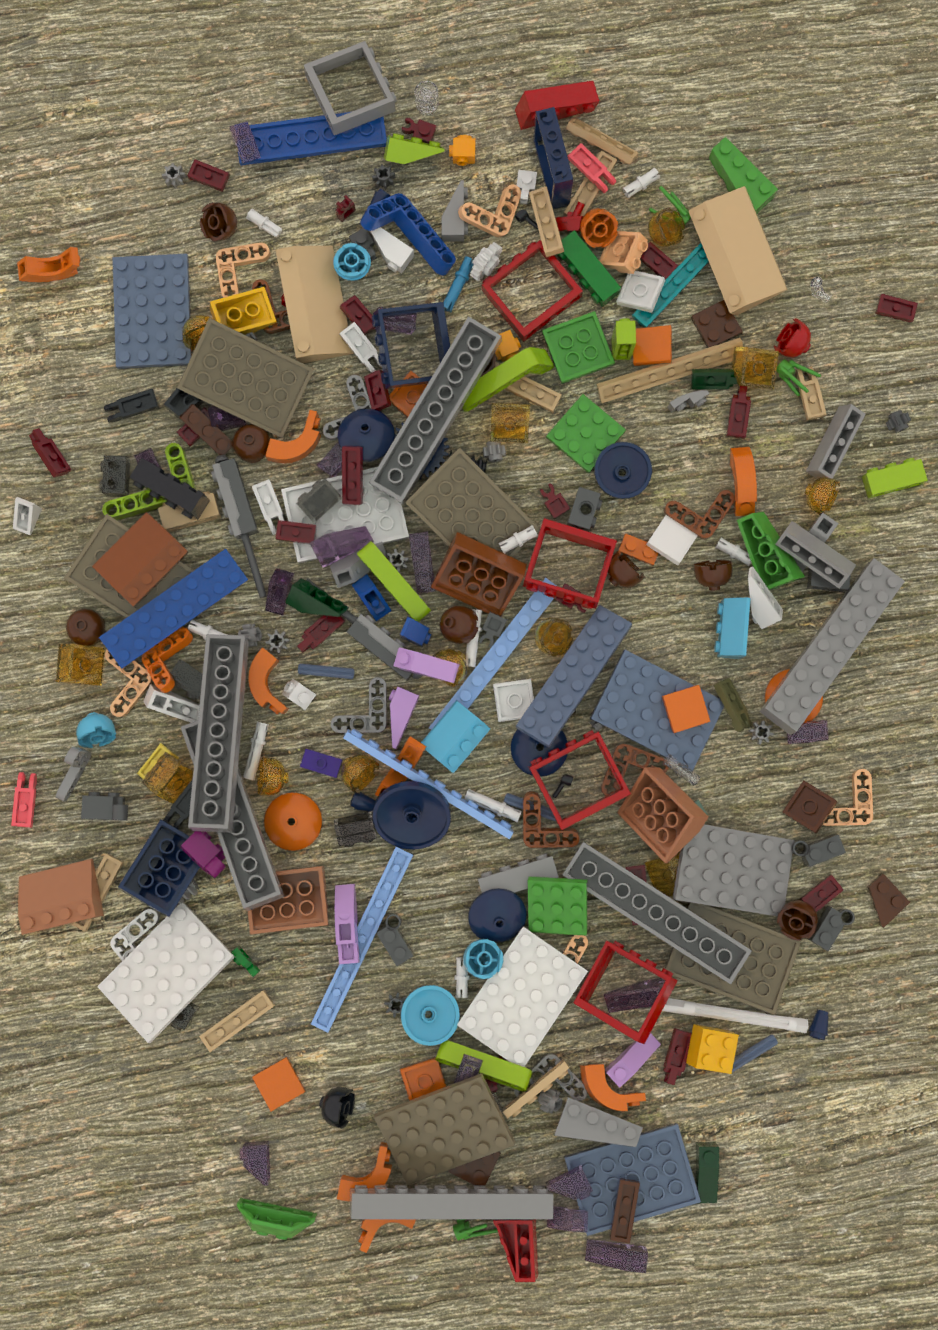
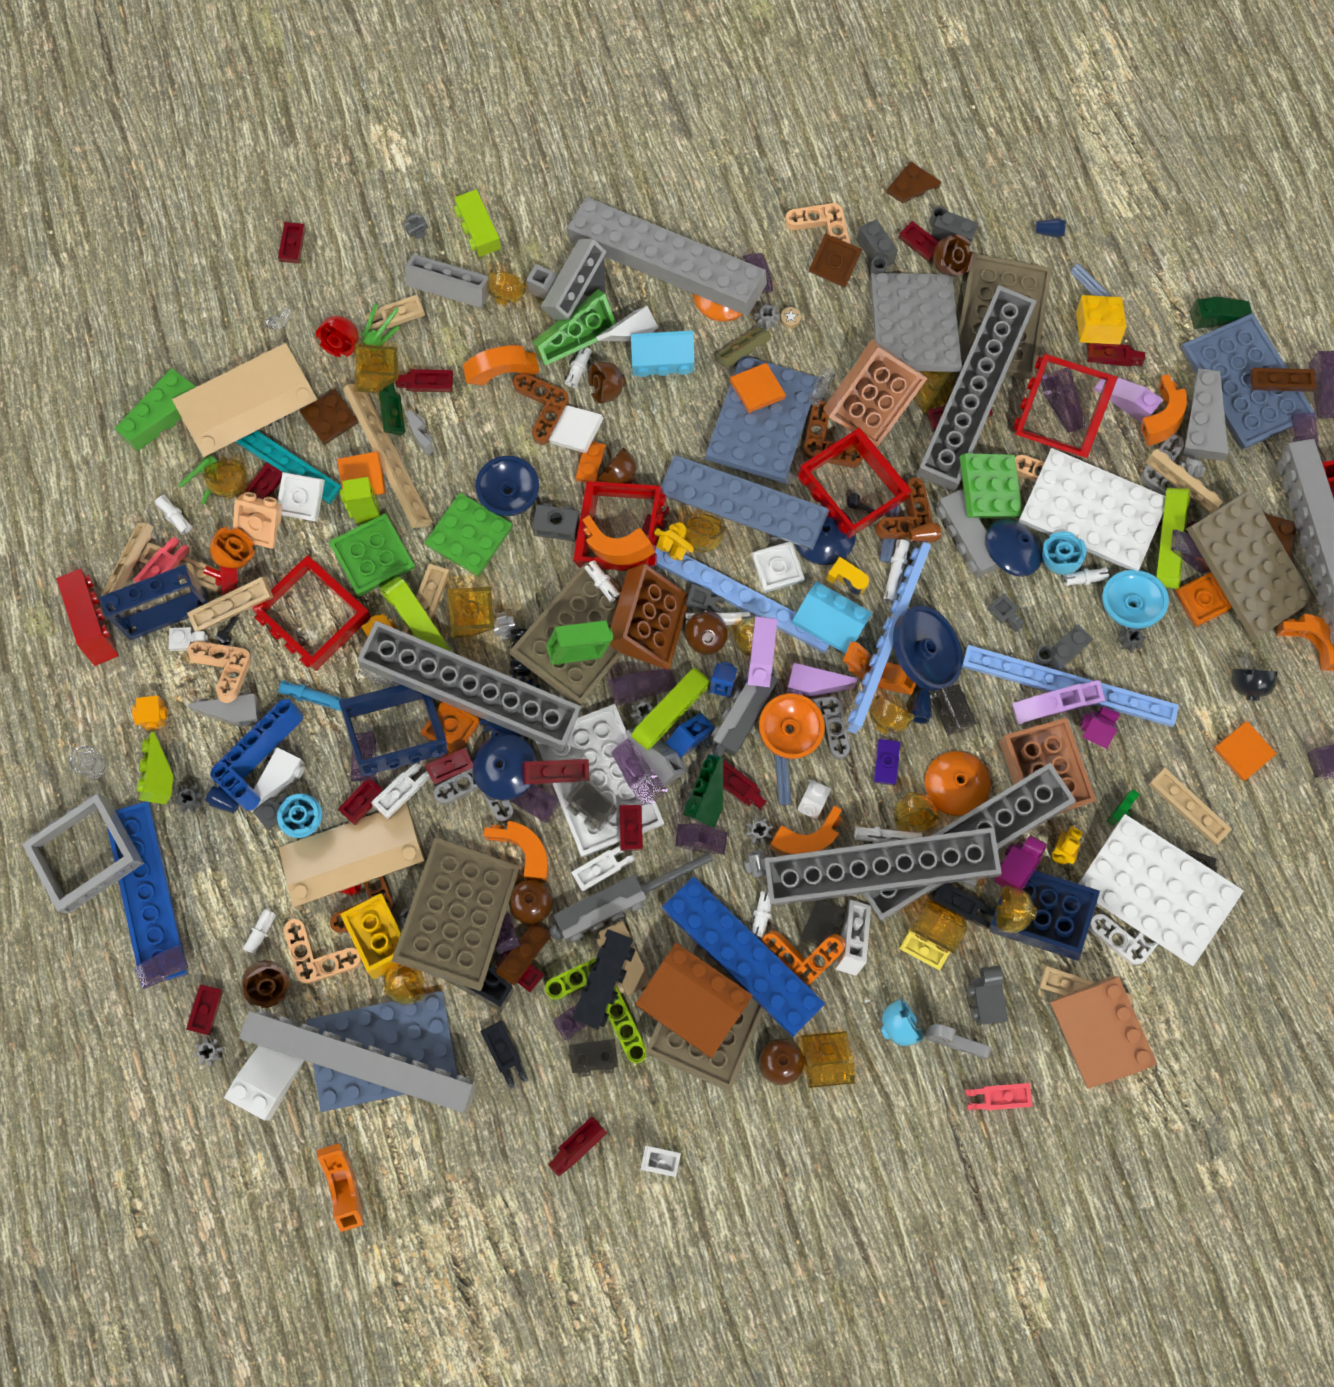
camera: 105 degrees left, 10 degrees down
light nougat beam [105,649,153,717] -> none
dark red plate [335,195,356,222] -> none
dark red plate [402,118,437,144] -> none
white gear [470,242,502,281] -> none
dark red plate [540,483,571,520] -> none
clear purple slope [546,1165,593,1200] -> none
green brick [556,230,621,307] -> none
white piece [662,998,809,1033] -> none
none -> white slope [224,1045,304,1121]
none -> light grey brick [239,1009,477,1114]
none -> bright green window [546,620,613,665]
none -> orange arch [582,515,655,565]
none -> yellow hips [654,522,694,561]
none -> orange dish [759,693,825,759]
none -> tan tile [780,307,801,329]
none -> yellow leg [826,557,869,595]
none -> dark orange cone [908,521,942,542]
none -> dark grey plate [987,593,1025,632]
none -> clear yellow cylinder [996,886,1037,933]
none -> yellow hips [1052,826,1083,864]
none -> magenta hinge [1079,705,1119,749]

